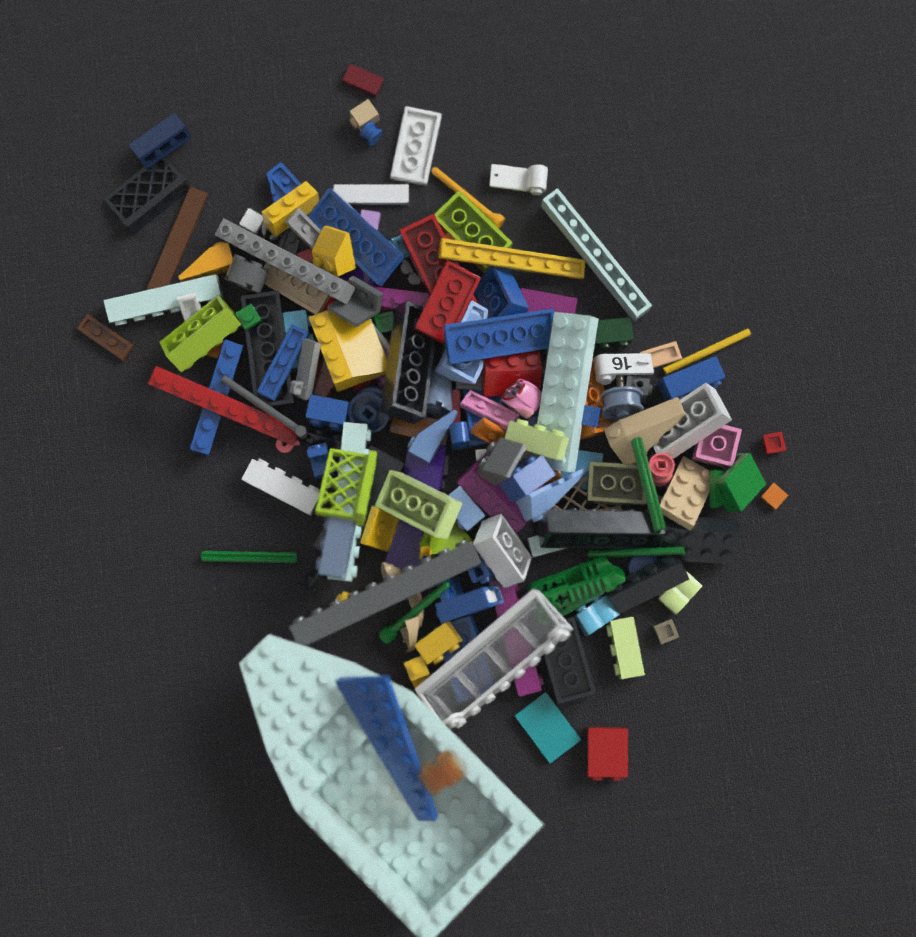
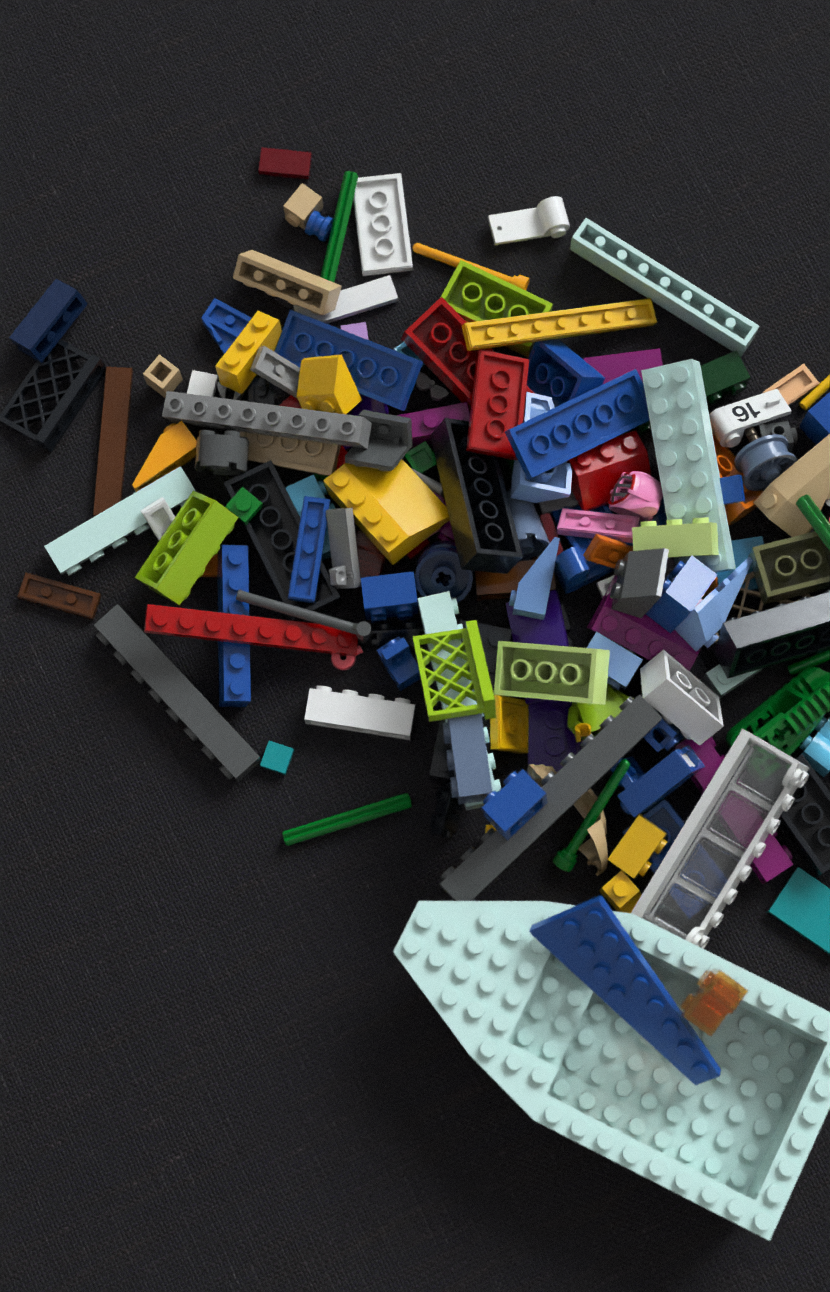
camera: 15 degrees left, 5 degrees down
none -> dark grey brick [94,604,262,782]
none -> tan brick [143,354,183,397]
none -> tan brick [233,250,342,315]
none -> teal tile [260,741,294,775]
none -> green axle [321,171,358,282]
none -> blue brick [482,769,548,841]

